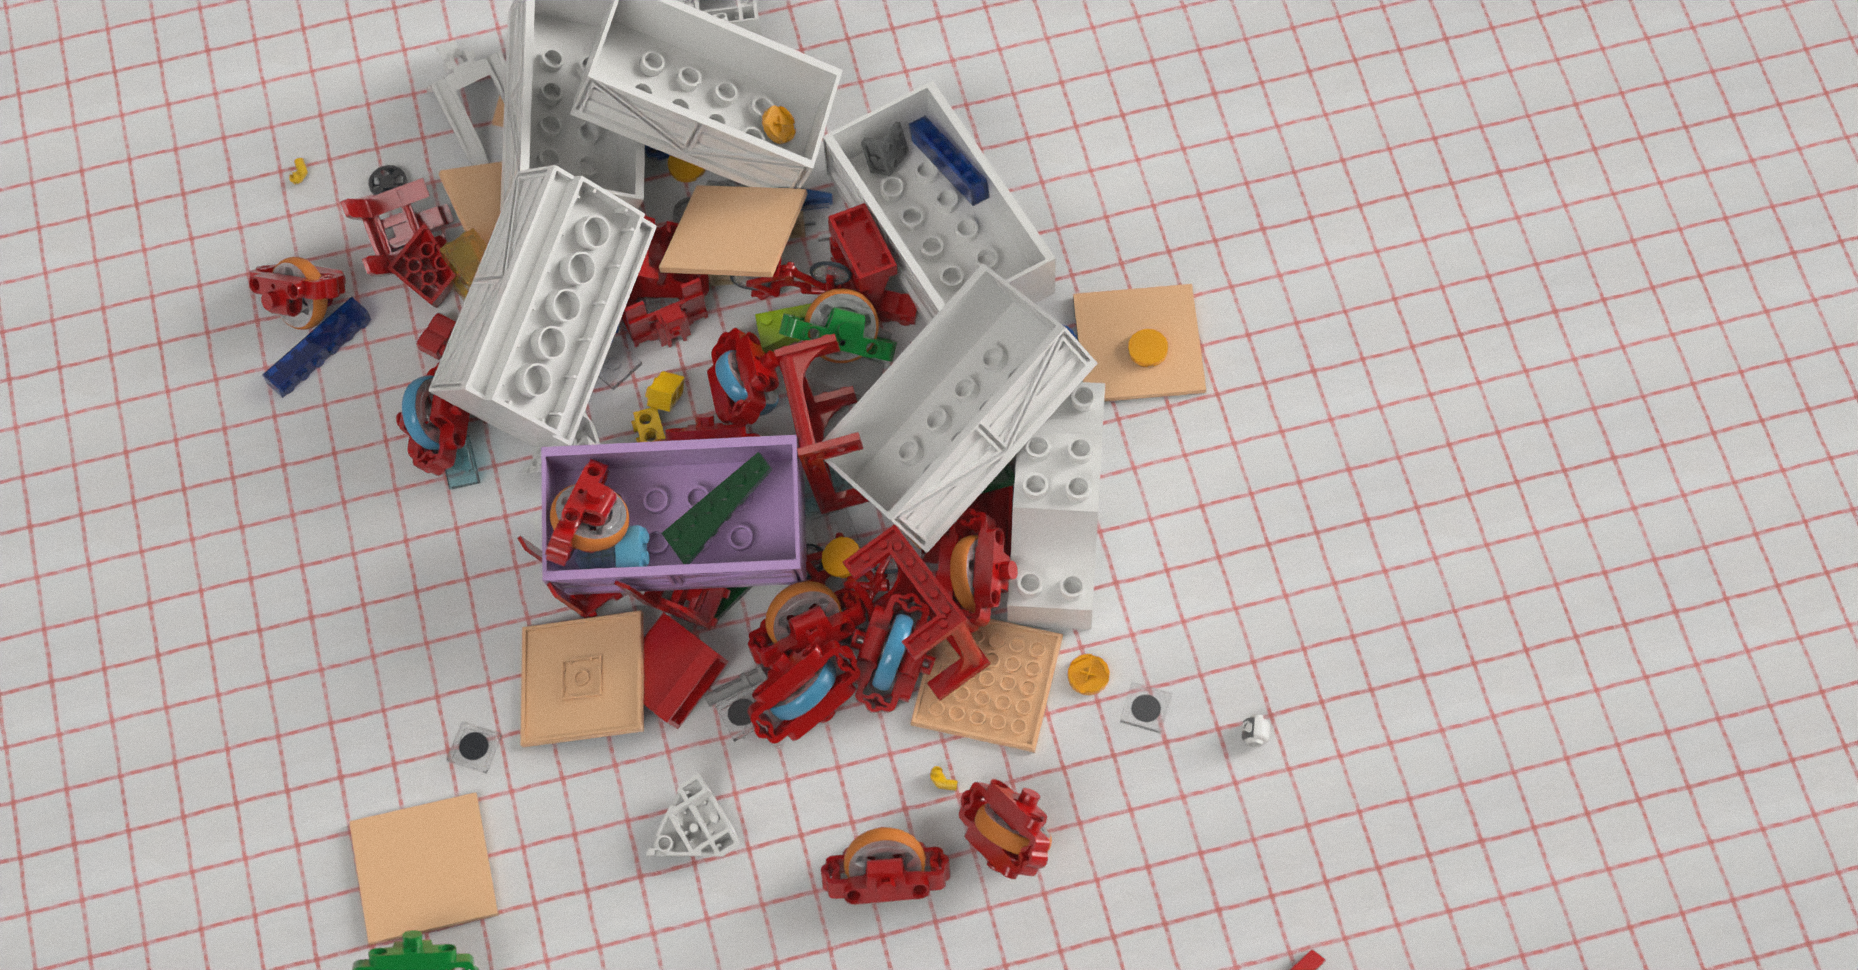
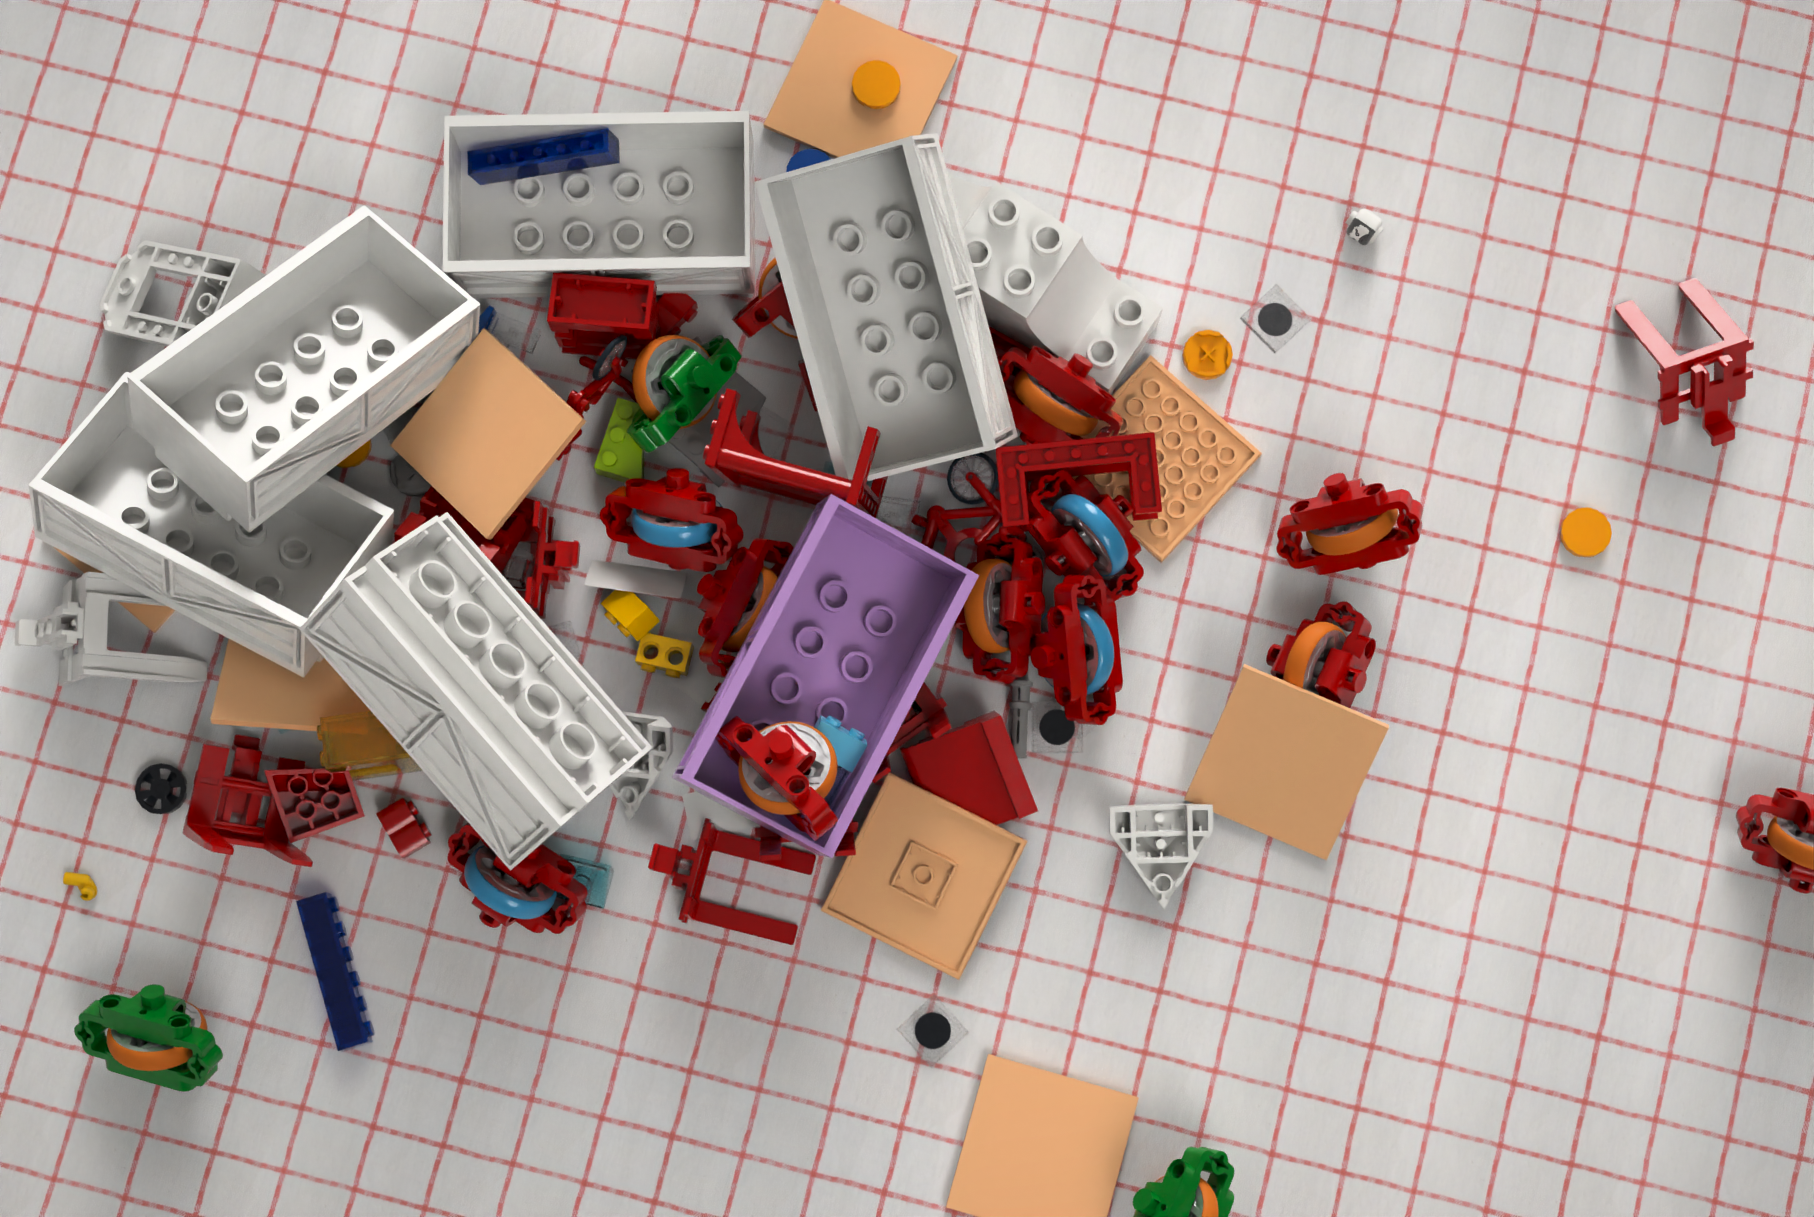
camera: 65 degrees left, 15 degrees up
red piece [249,257,346,330] -> none
dark green wing [661,452,773,565] -> none
light orange tile [762,105,796,144] -> none
light orange tile [821,537,861,578] -> none
dark grey bracket [861,122,909,176] -> none
yellow arm [930,766,958,791] -> none
none -> green piece [74,984,223,1092]
none -> white sticker [584,560,688,598]
none -> red piece [648,818,816,945]
none -> light nougat tile [1184,664,1389,860]

